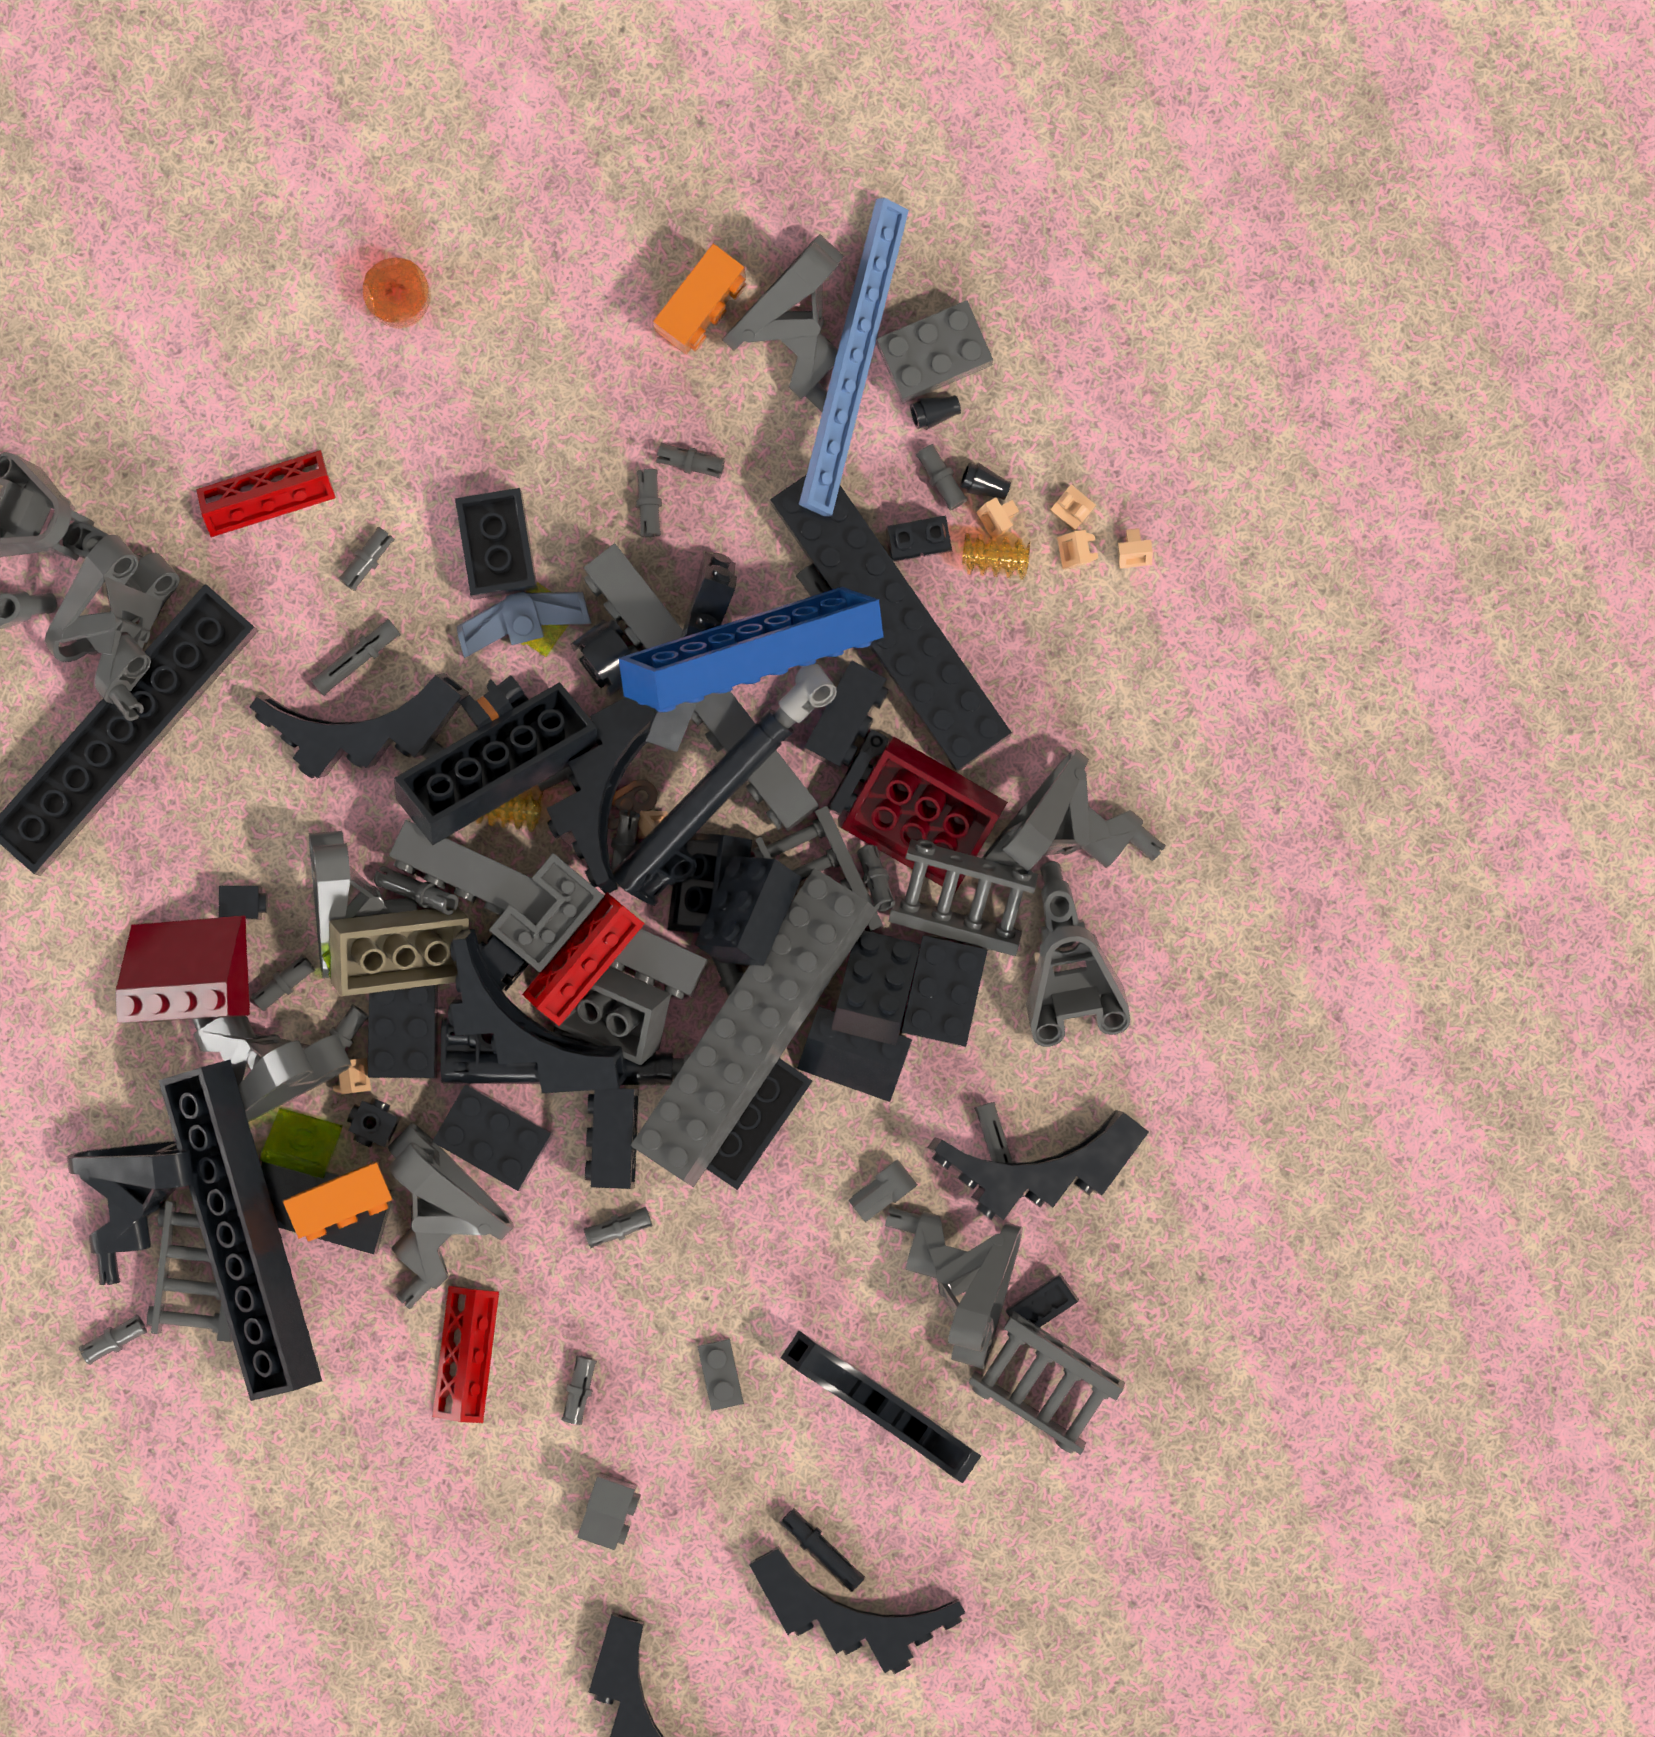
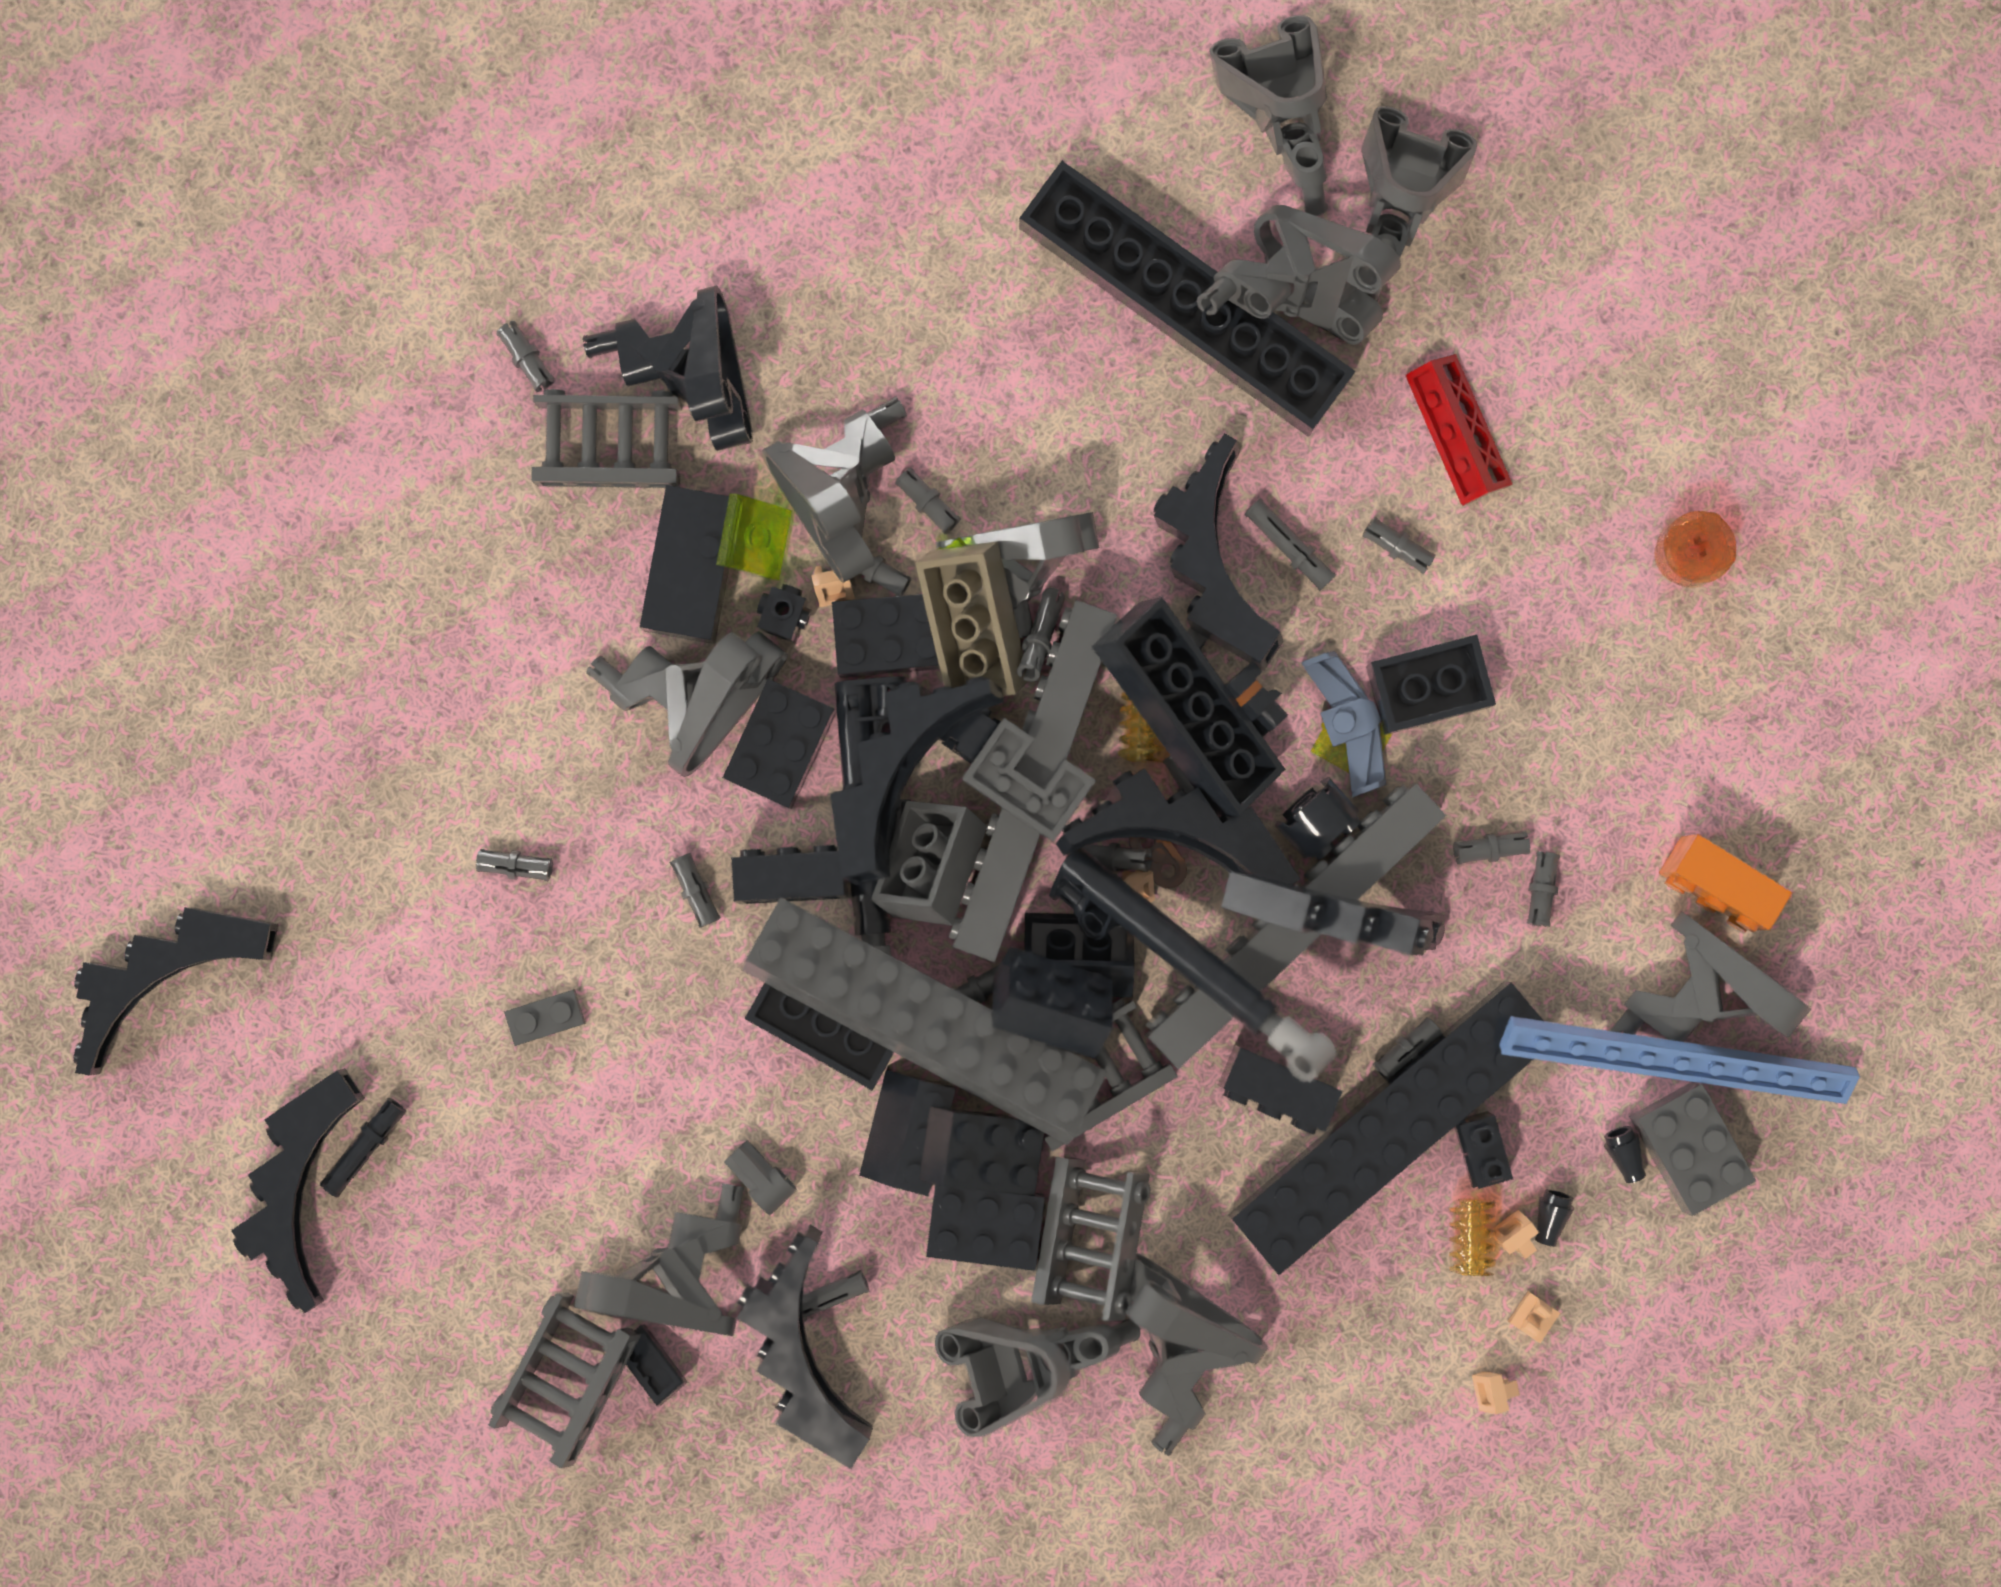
camera: 80 degrees right, 0 degrees up
dark red slope [116,916,250,1023] -> none
black brick [158,1060,322,1401] -> none
black brick [219,886,268,920] -> none
orange brick [283,1161,392,1242] -> none
red fence [432,1285,499,1423] -> none
red fence [522,892,645,1026] -> none
dark grey brick [577,1472,641,1550] -> none
blue brick [619,587,883,712] -> none
black arch [780,1331,981,1483] -> none
black hinge [827,729,889,815] -> none
dark red slope [841,736,1008,894] -> none
dark grey pin [857,845,895,912] -> none
dark grey pin [916,444,968,511] -> none
light nougat tile [1057,530,1098,569] -> none

